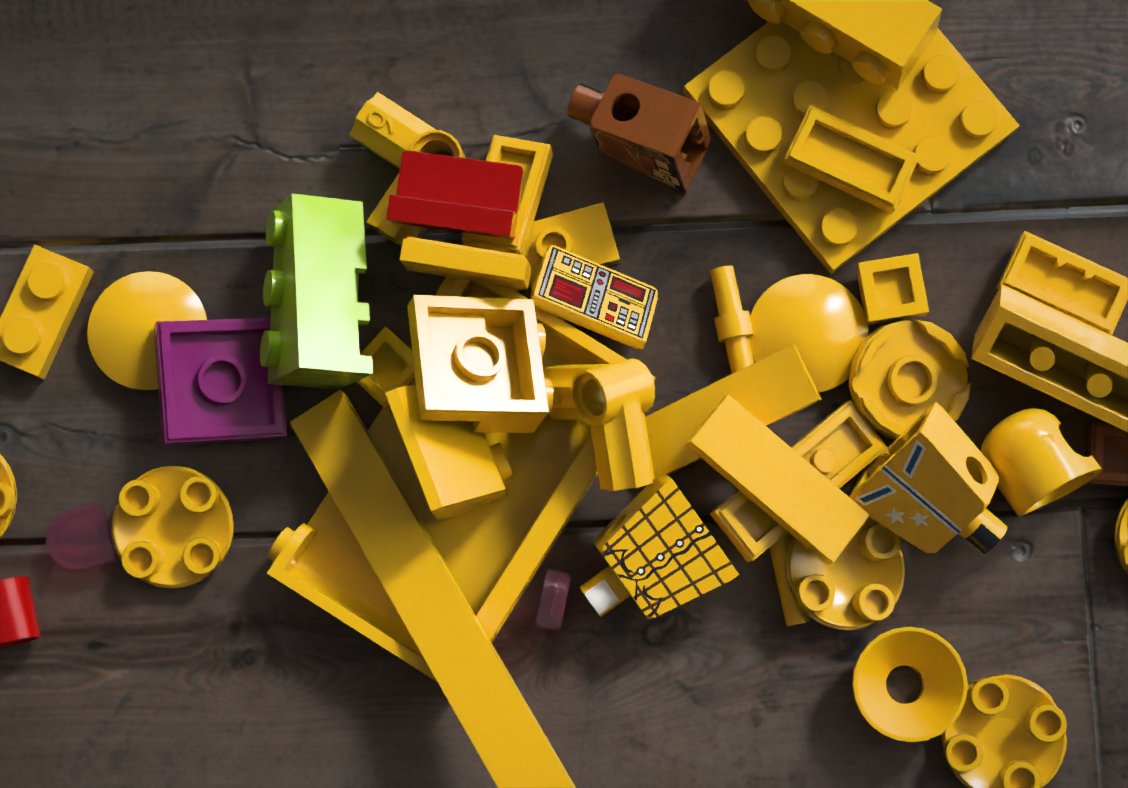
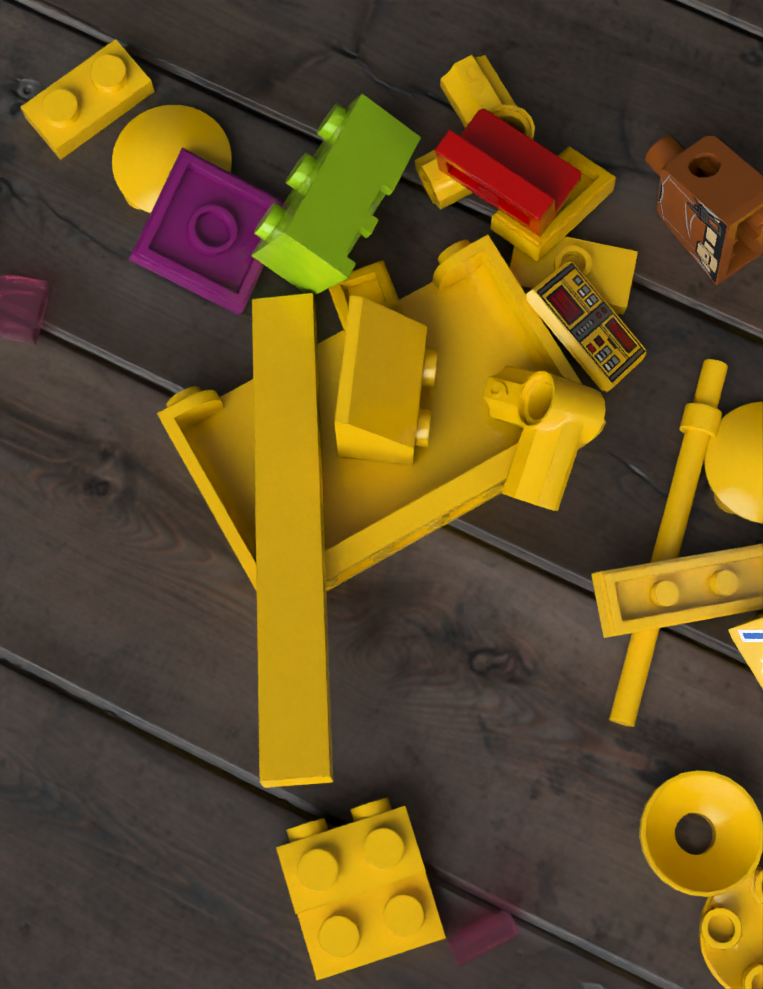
camera: 25 degrees right, 5 degrees down
yellow dish [112,466,234,588] -> none
yellow tile [399,236,531,290] -> none
plate [407,295,553,433] -> none
clear pink tile [535,569,571,637] -> none
yellow torso [579,472,739,619] -> none
yellow tile [645,344,822,477] -> none
yellow tile [686,394,870,564] -> none
yellow dish [785,517,905,630] -> none

